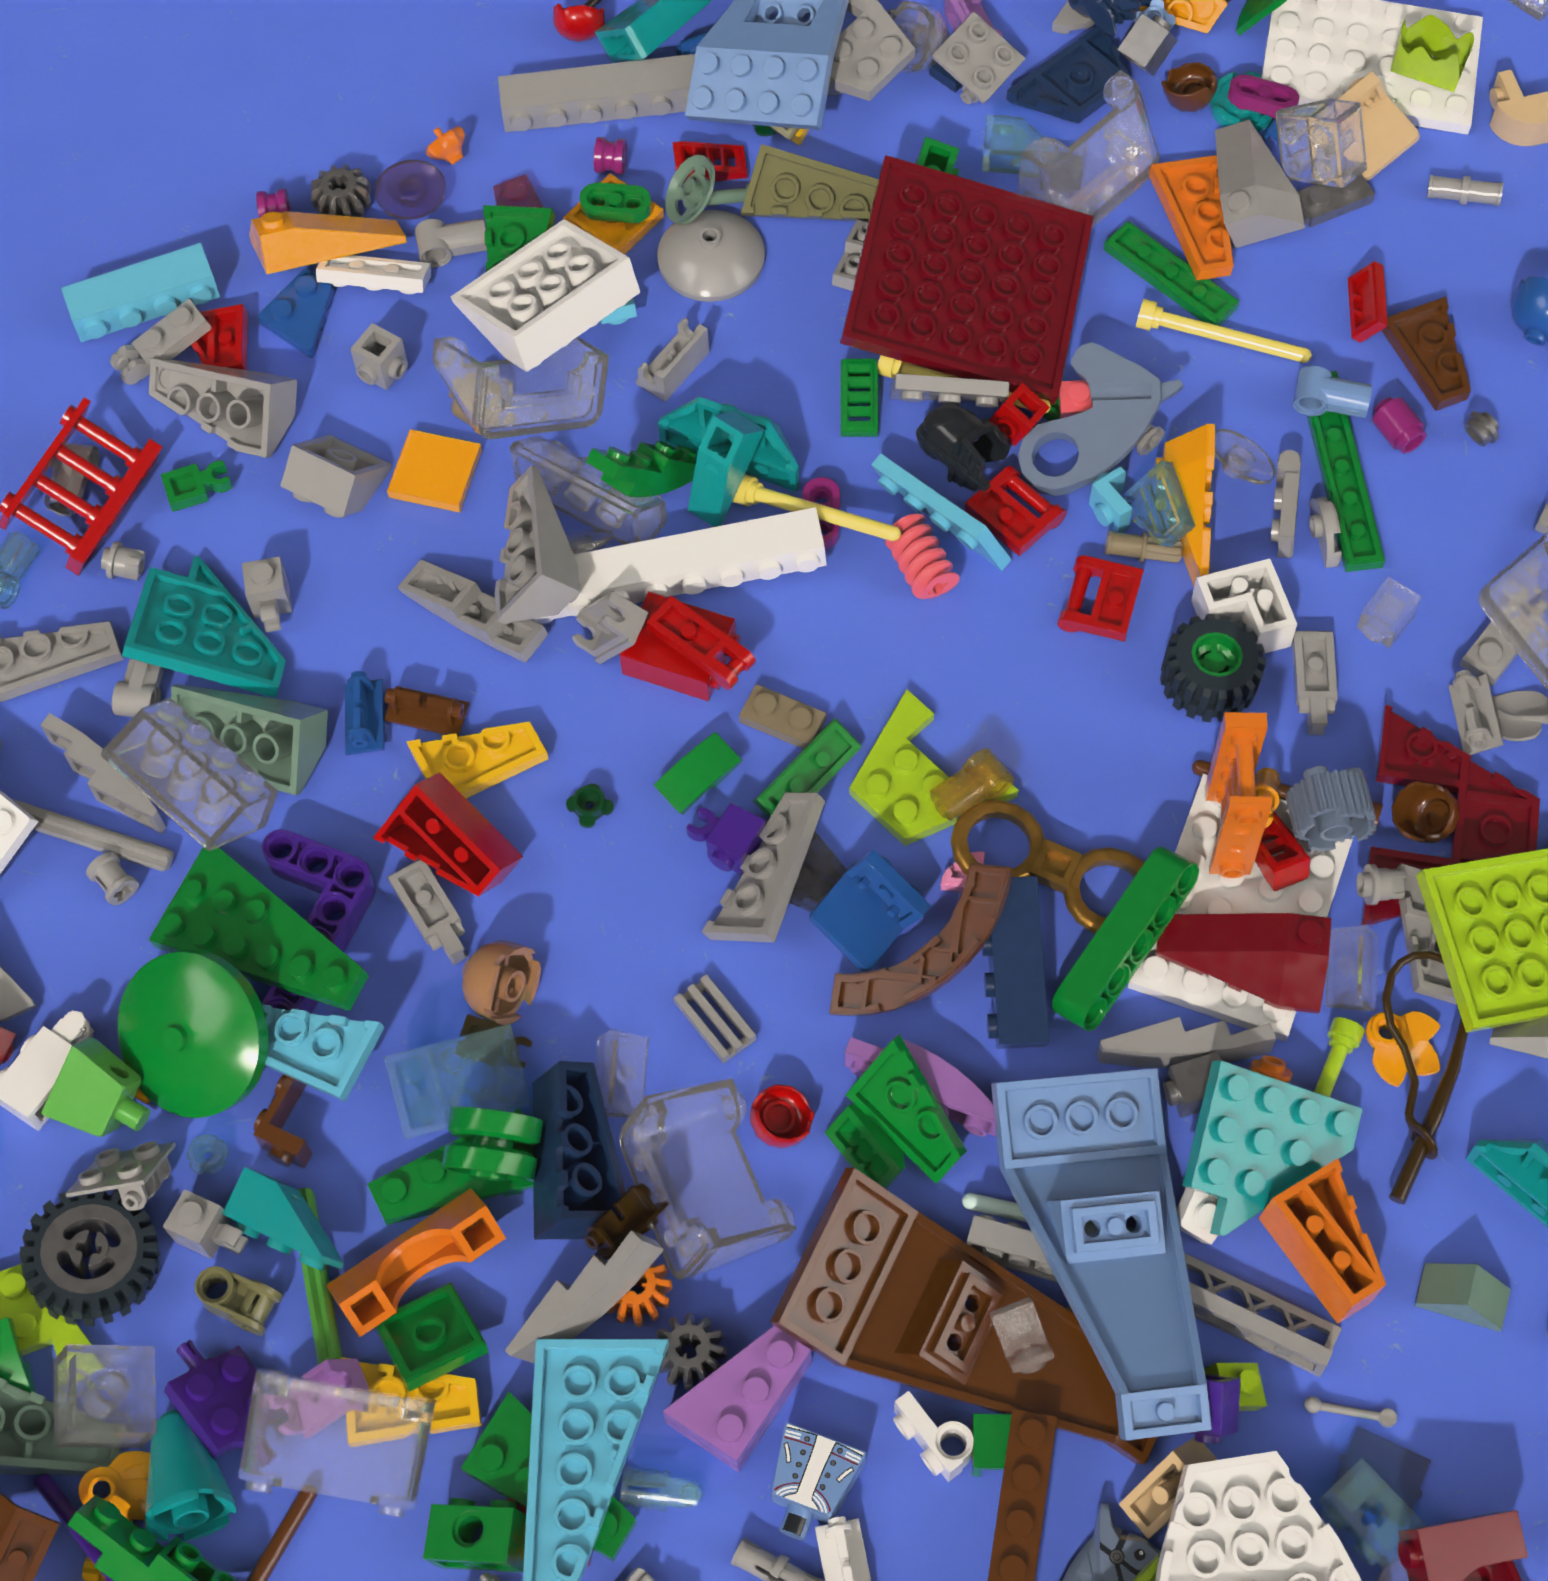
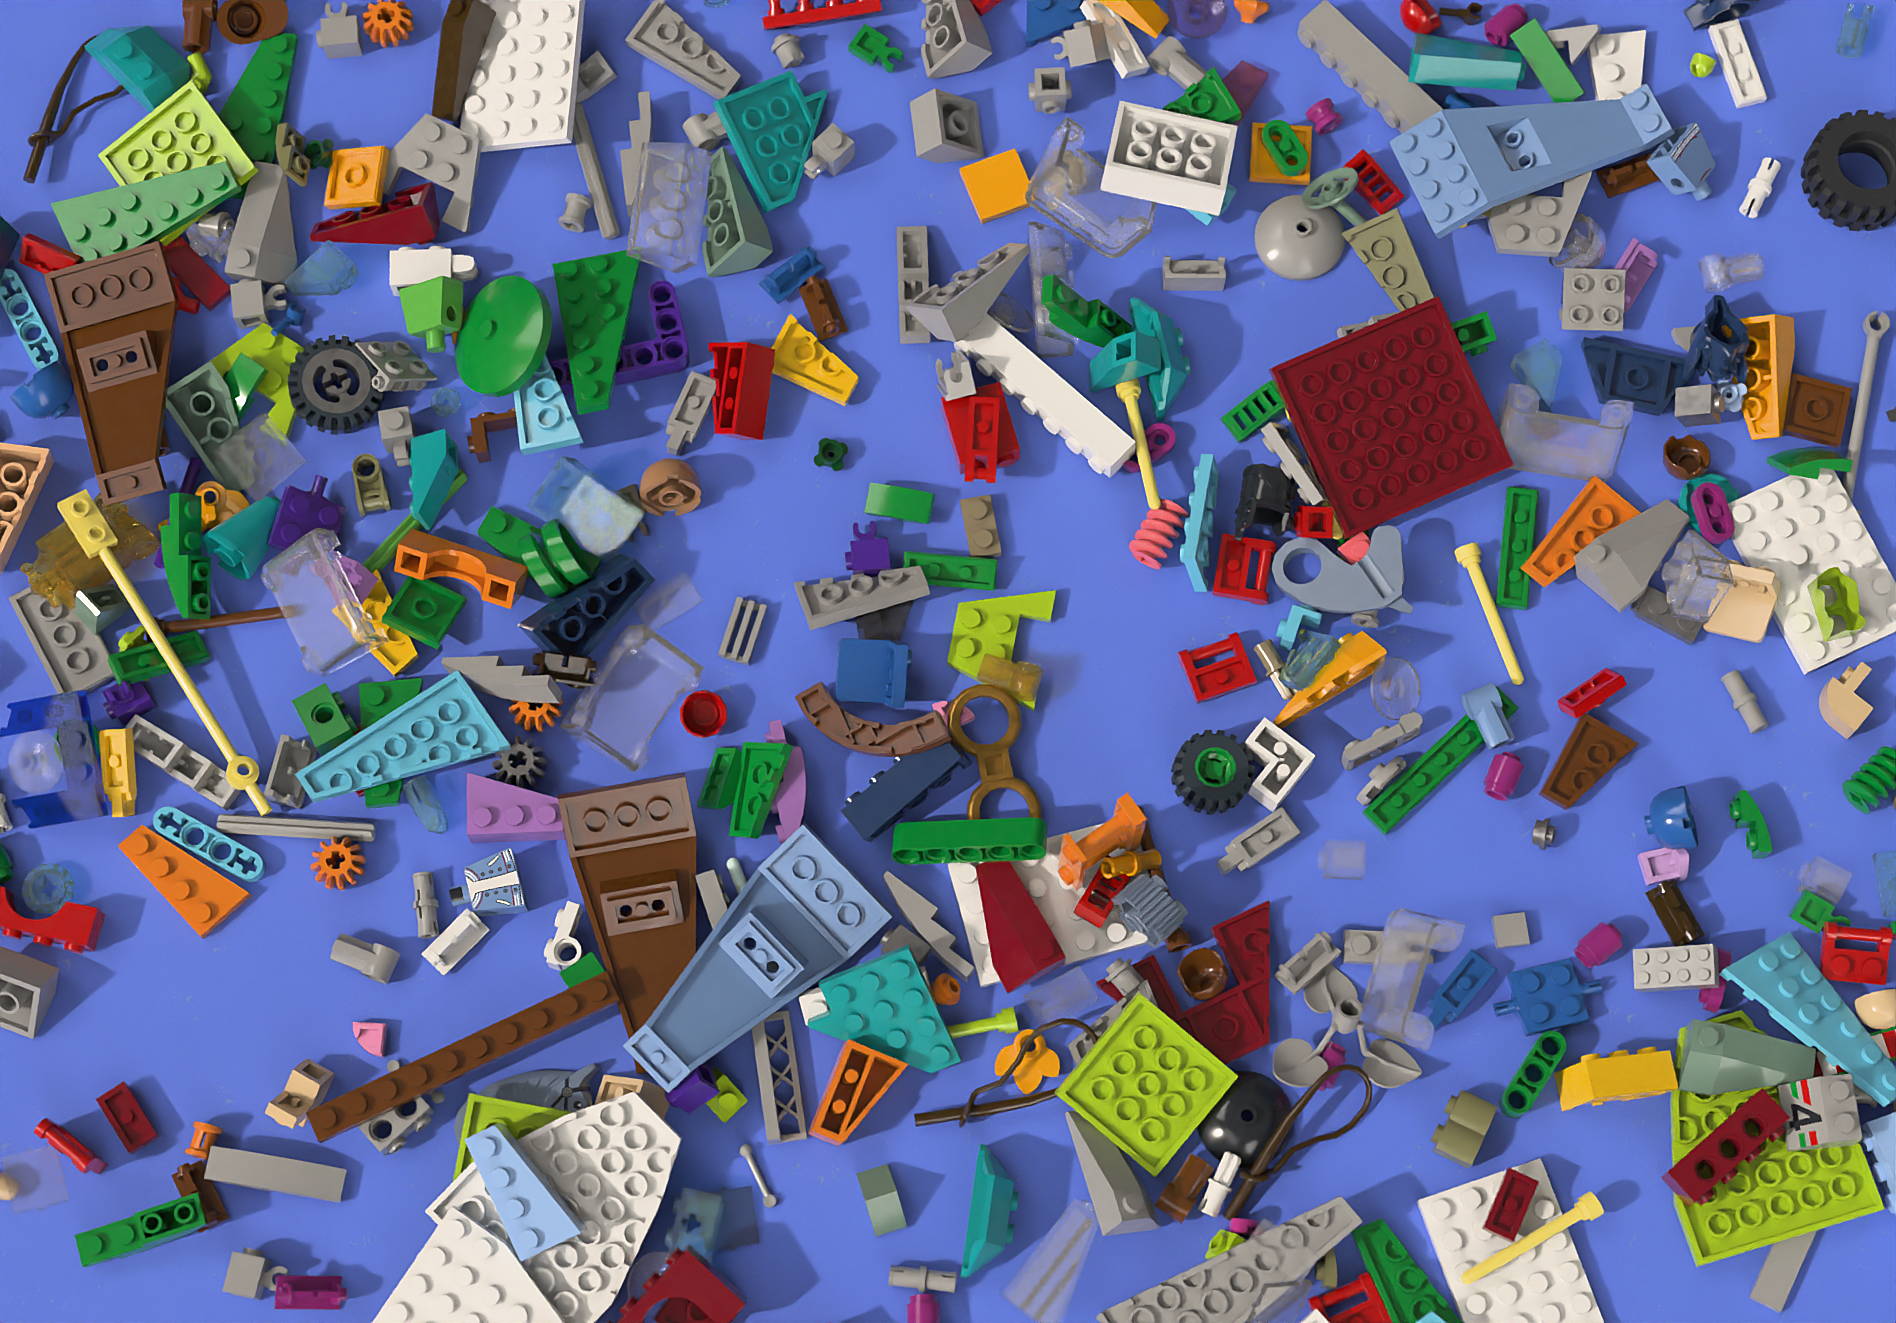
camera: 50 degrees right, 10 degrees up
clear bracket [989,1297,1055,1374] -> none
none -> light grey brick [1051,19,1110,67]

